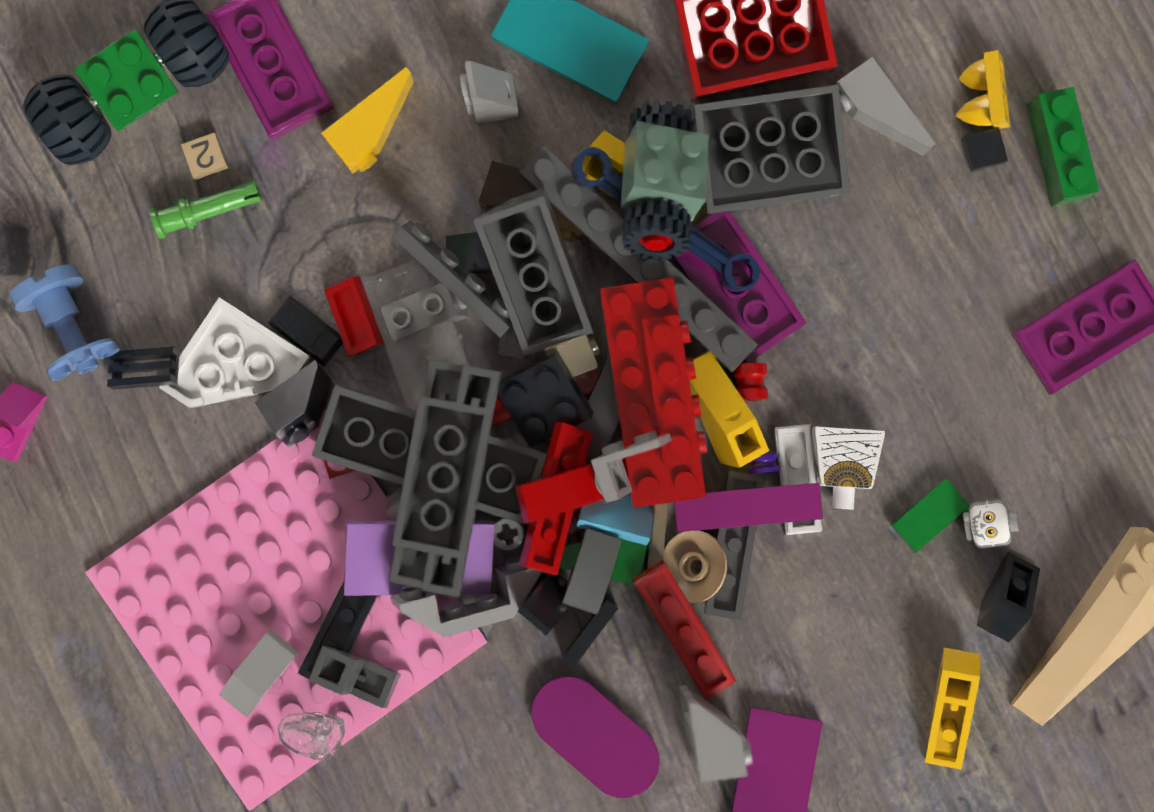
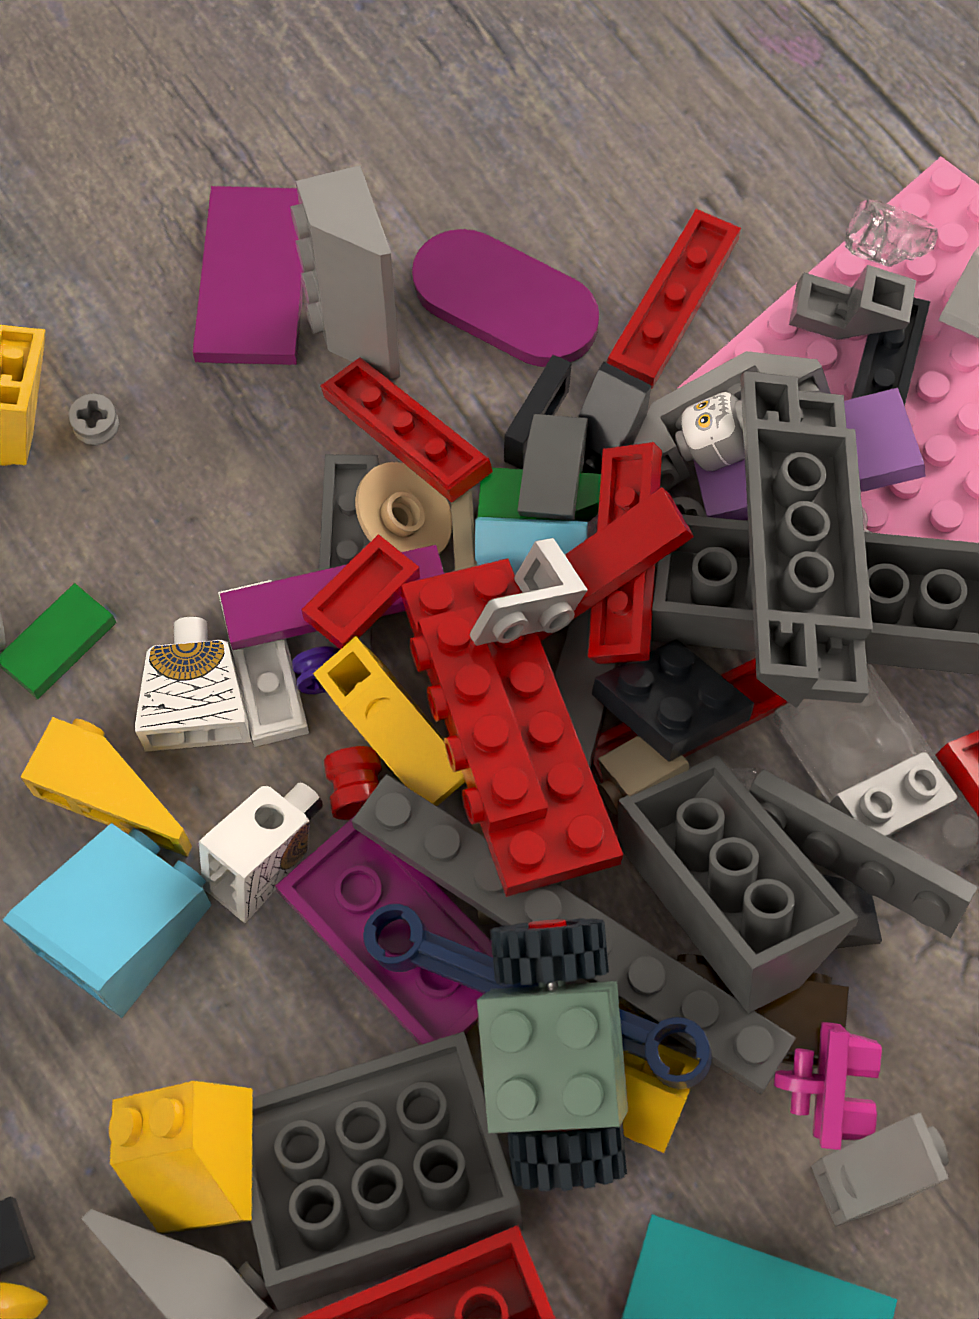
camera: 175 degrees right, 20 degrees down
none -> medium azure slope [3,823,211,1018]
none -> yellow slope [20,717,192,857]
none -> light grey bush [68,393,119,445]
none -> yellow slope [109,1081,253,1233]
none -> white torso [199,783,323,923]
none -> red tile [301,534,420,649]
none -> red plate [607,209,741,389]
none -> head [676,392,745,472]
none -> dark pink hips [774,1022,882,1150]

